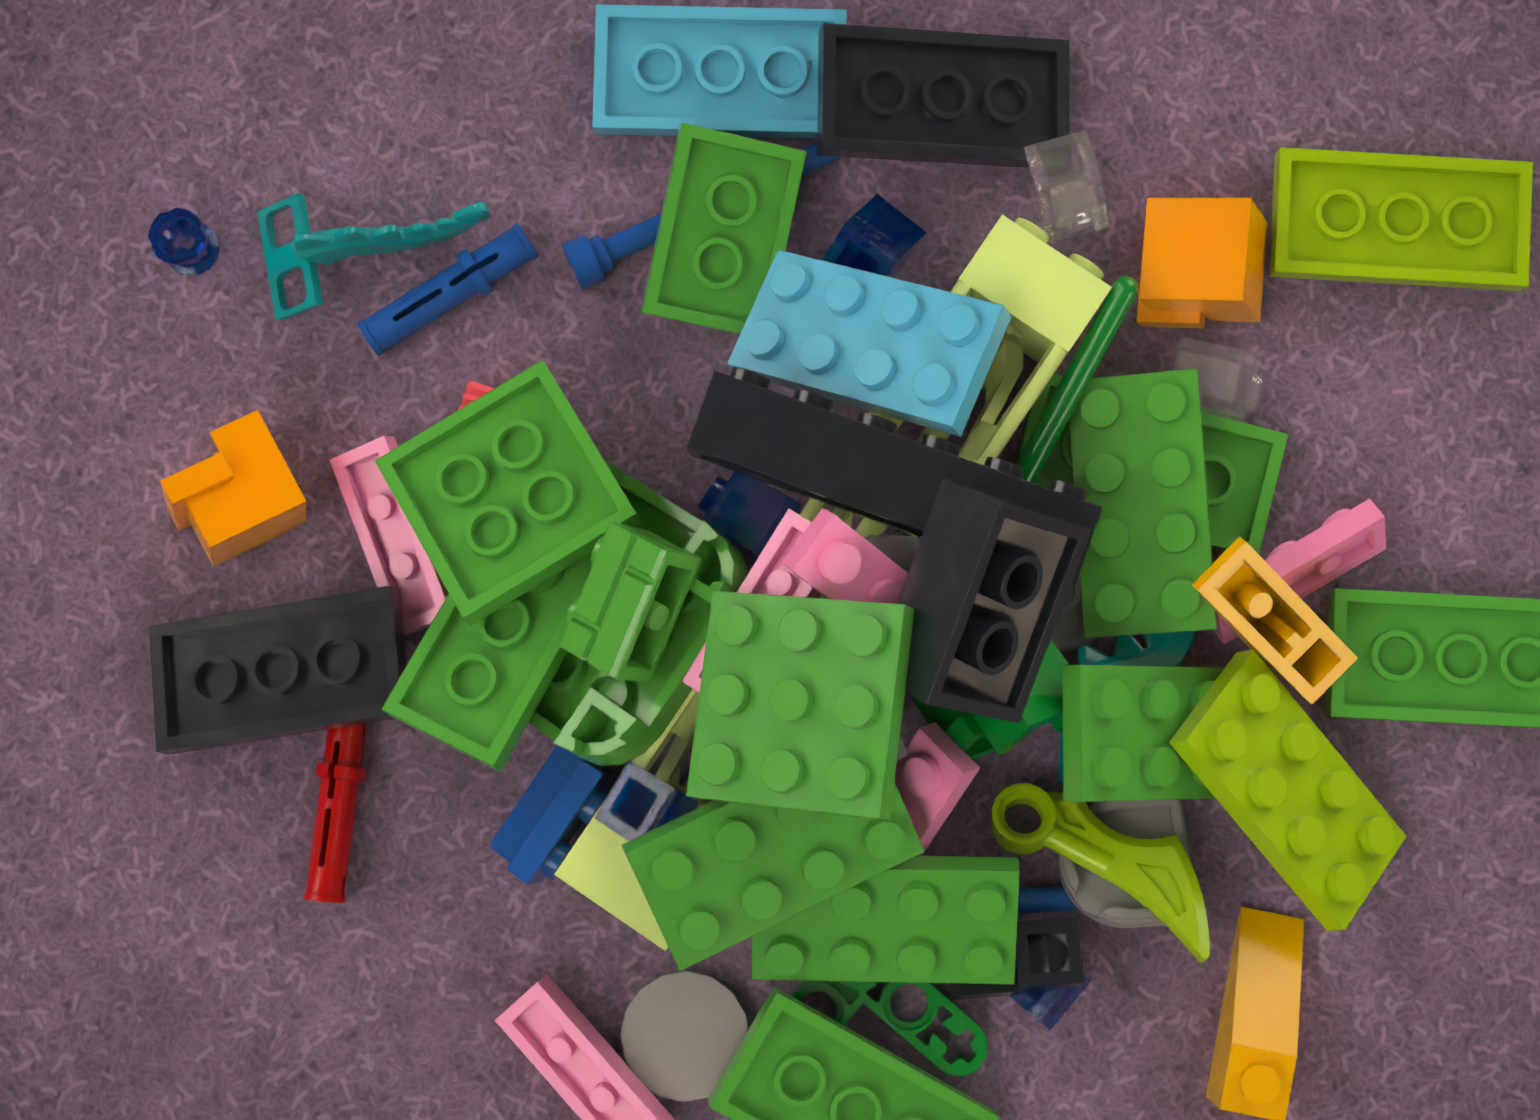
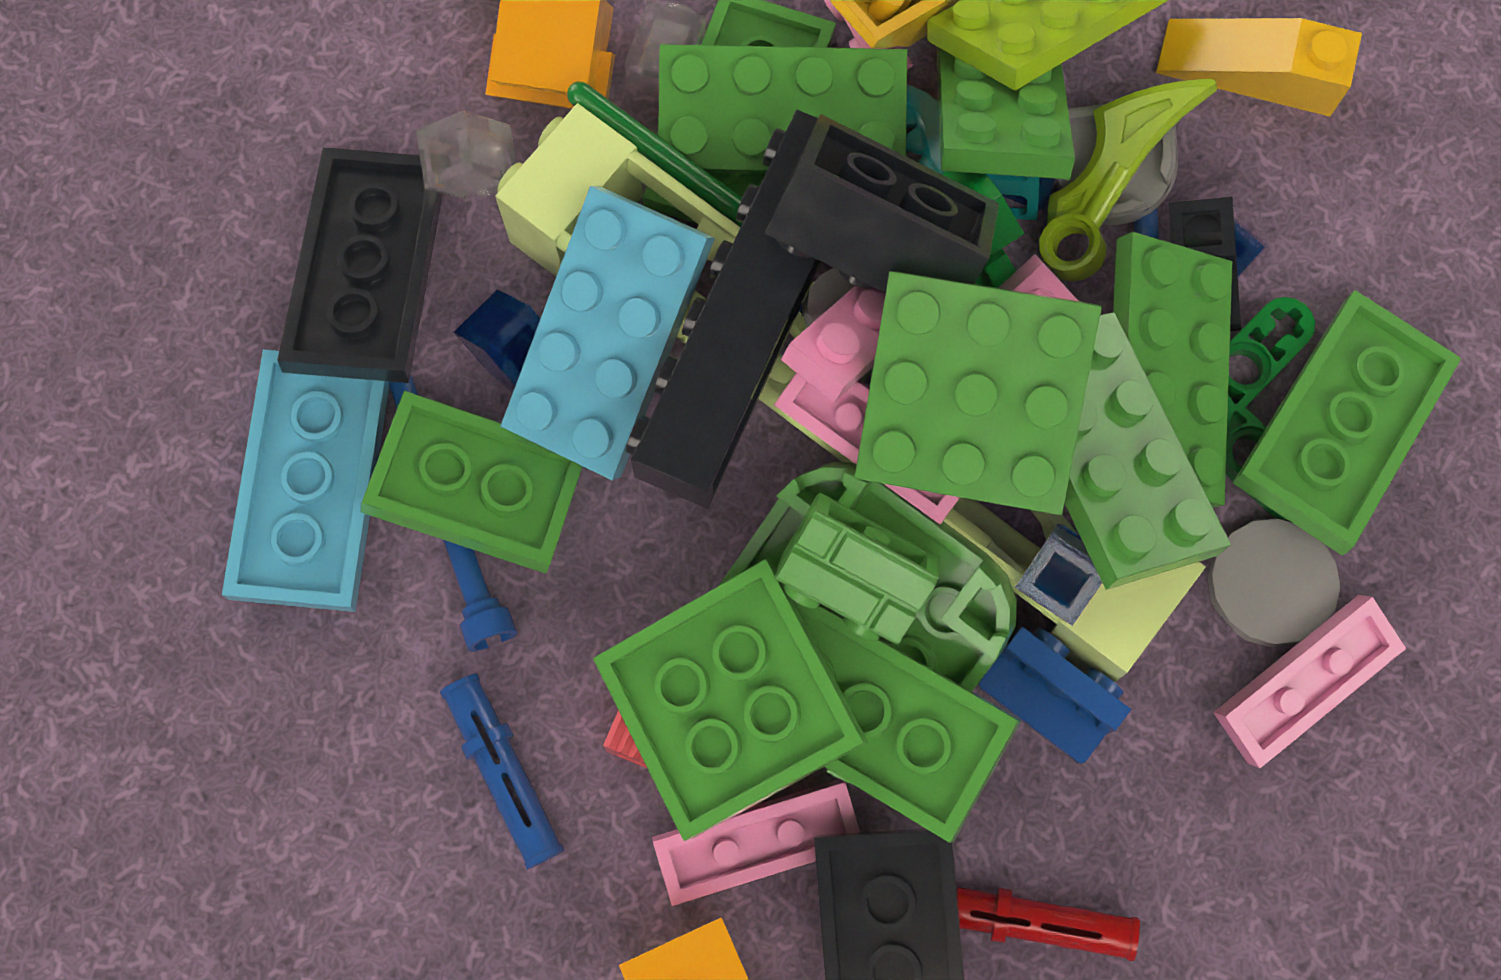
camera: 90 degrees left, 10 degrees down
teal piece [257,193,492,321] -> none
clear blue slope [698,471,802,562] -> none

